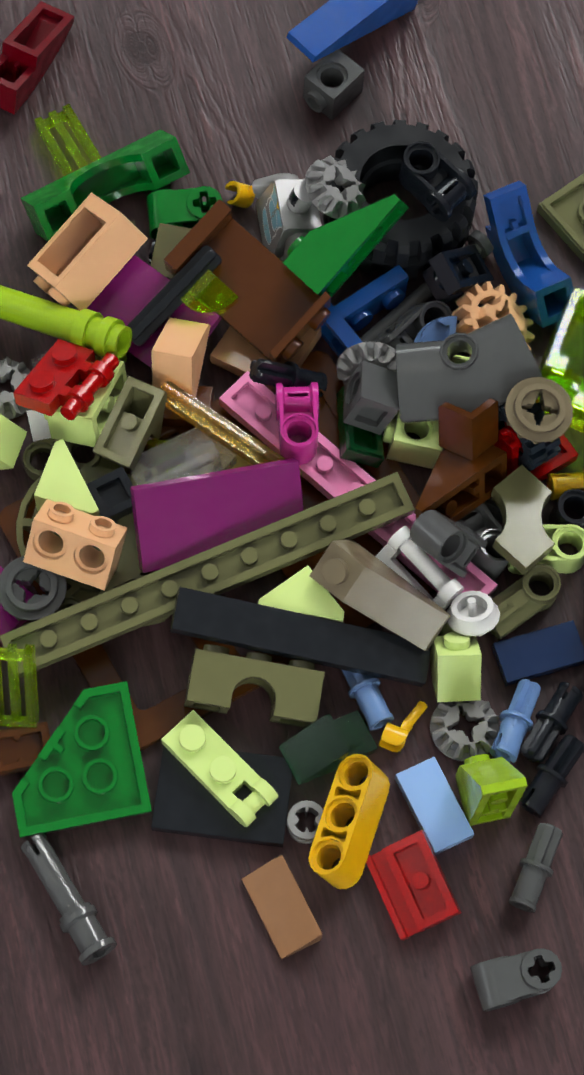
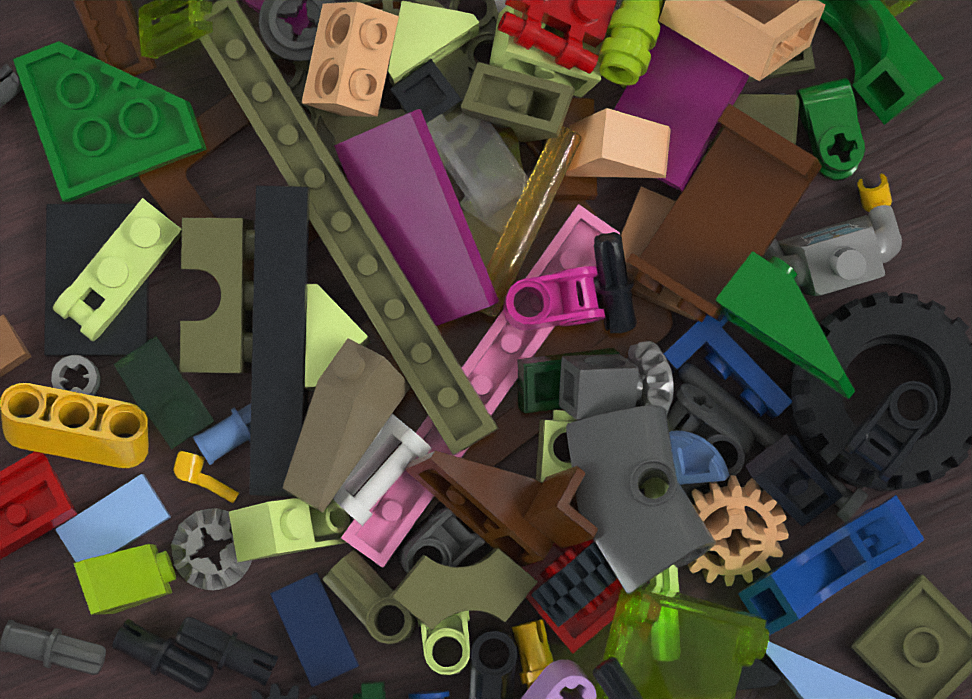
camera: 85 degrees right, 15 degrees up
black axle [127,245,222,347] -> none
clear neon green tile [180,270,238,313] -> none
light grey gear [305,155,366,219] -> none
dark grey piece [410,510,489,578] -> none
white hat [447,591,500,637] -> none
medium blue axle [490,679,541,763] -> none
dark tan gear [504,377,573,445] -> none

